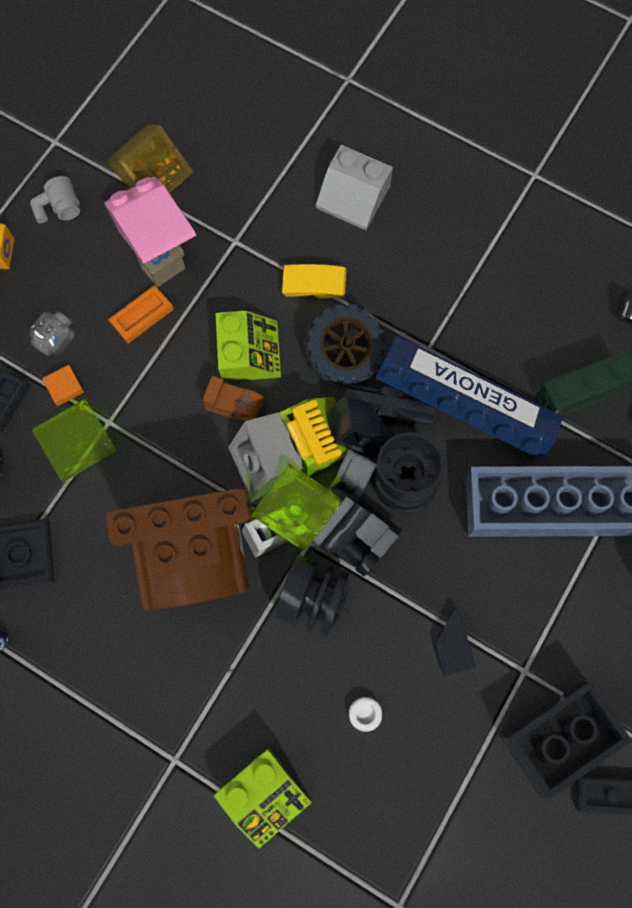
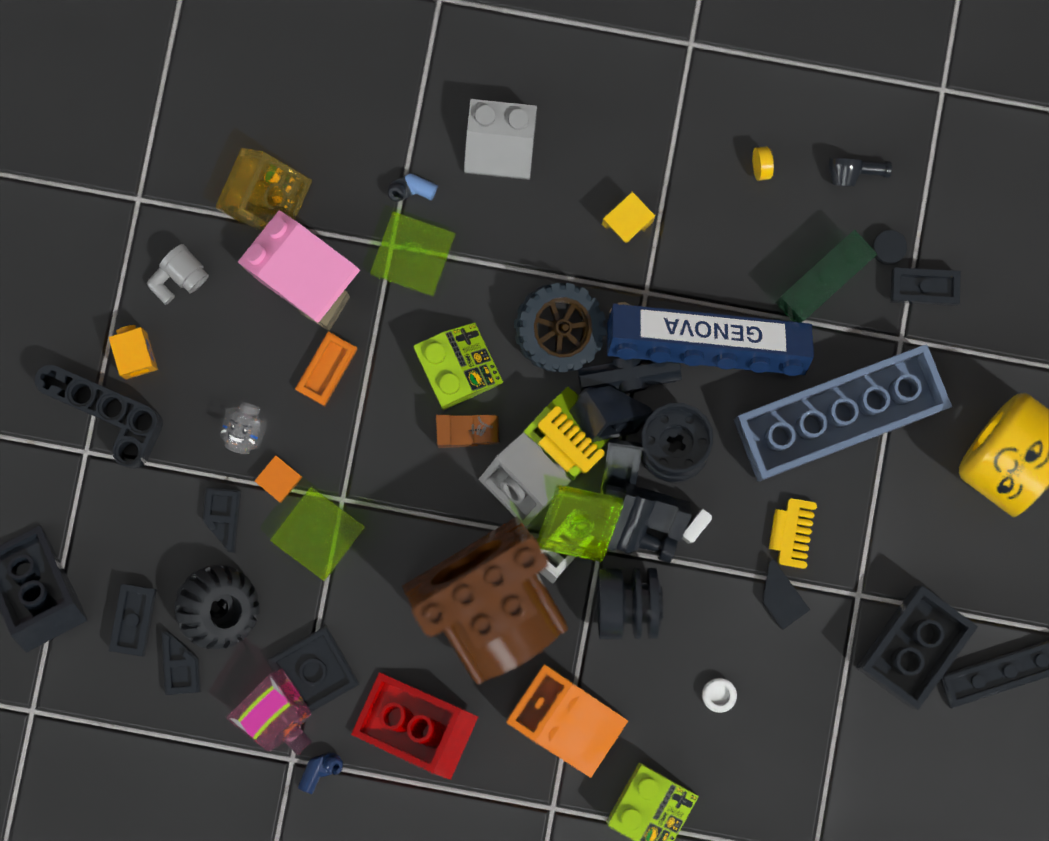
camera: 25 degrees left, 10 degrees up
yellow slope [282,264,346,299] -> none
none -> red slope [351,672,478,780]
none -> clear neon green plate [370,212,456,297]
none -> arm [387,174,438,202]
none -> orange slope [506,664,628,778]
none -> yellow panel [602,192,655,243]
none -> white tile [682,509,712,544]
none -> yellow tile [753,146,774,181]
none -> yellow piece [769,498,817,569]

